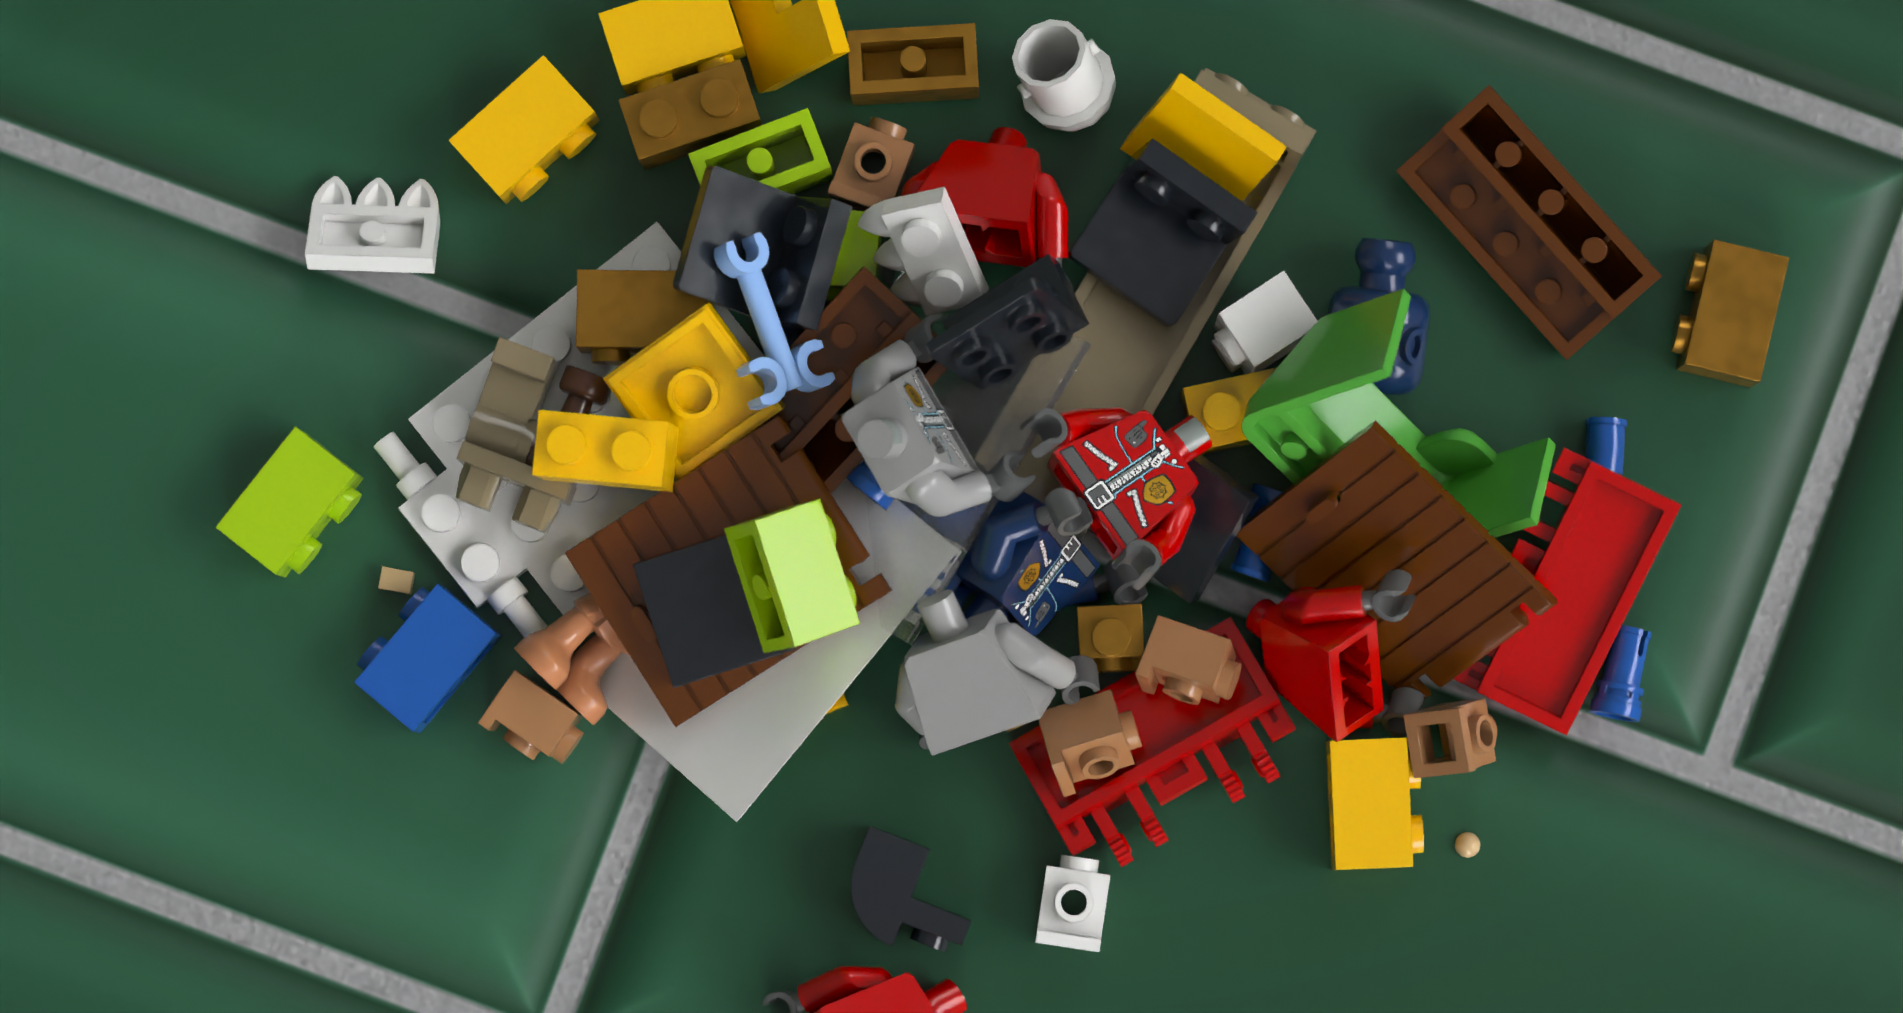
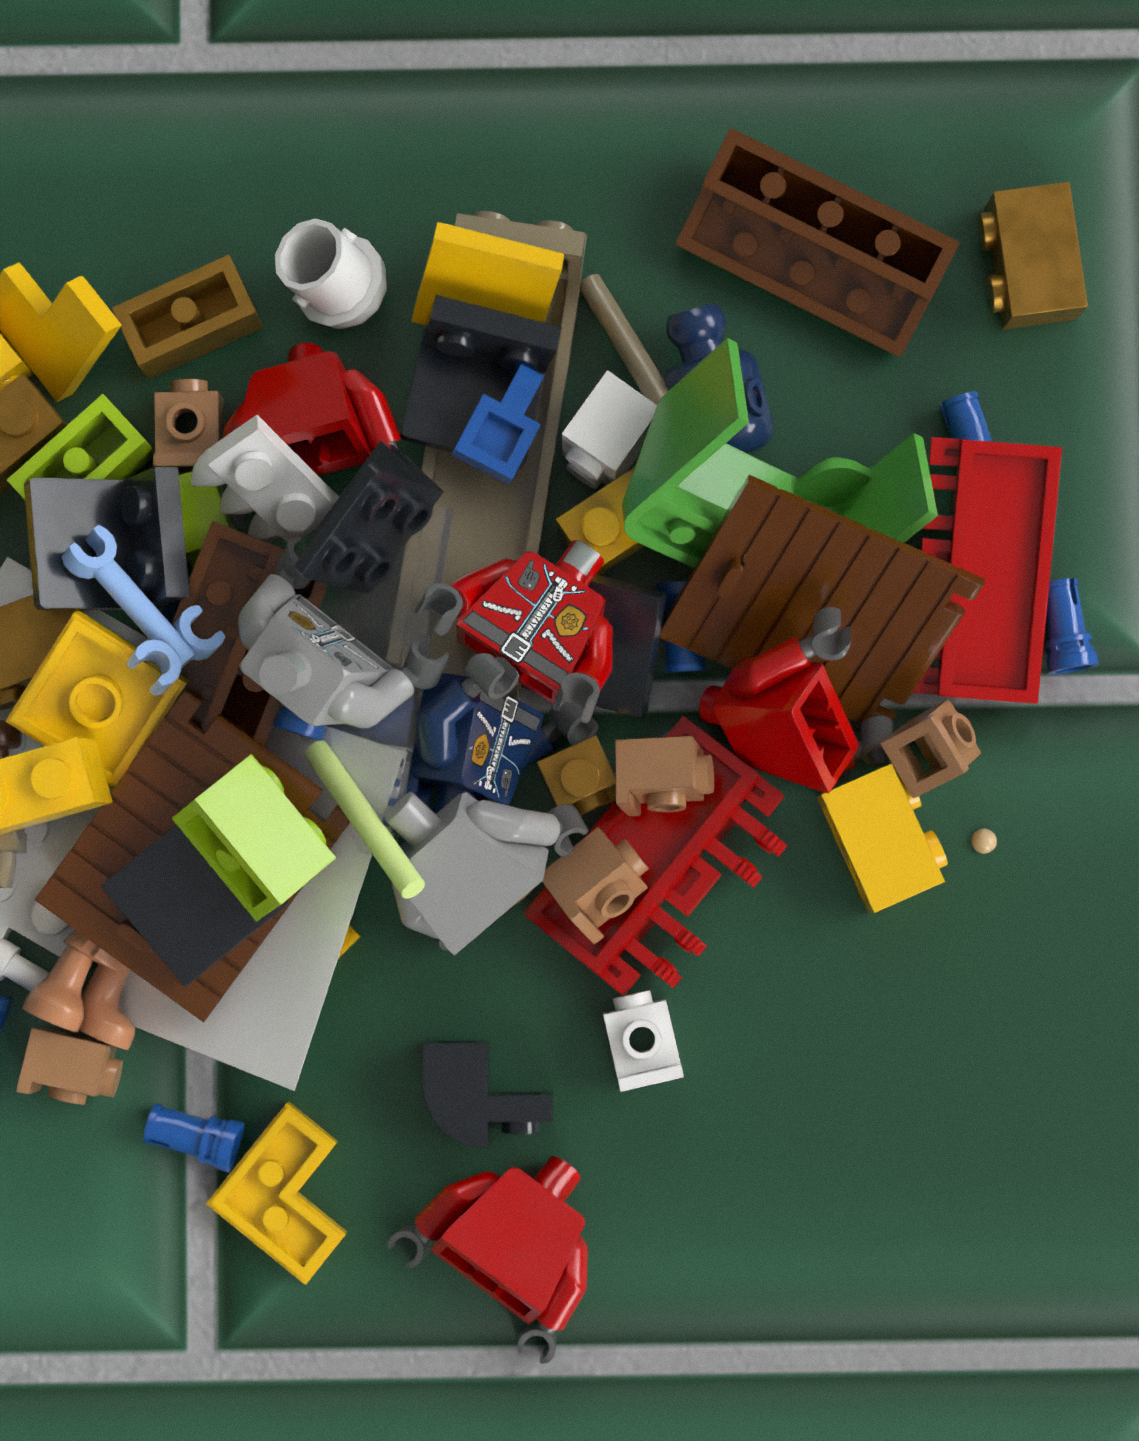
camera: 30 degrees left, 0 degrees up
none -> blue pin [143,1103,244,1173]
none -> yellow tile [206,1102,347,1285]
none -> yellowish green bar [304,740,425,899]
none -> blue plate [451,364,544,486]
none -> dark tan bar [580,274,668,405]

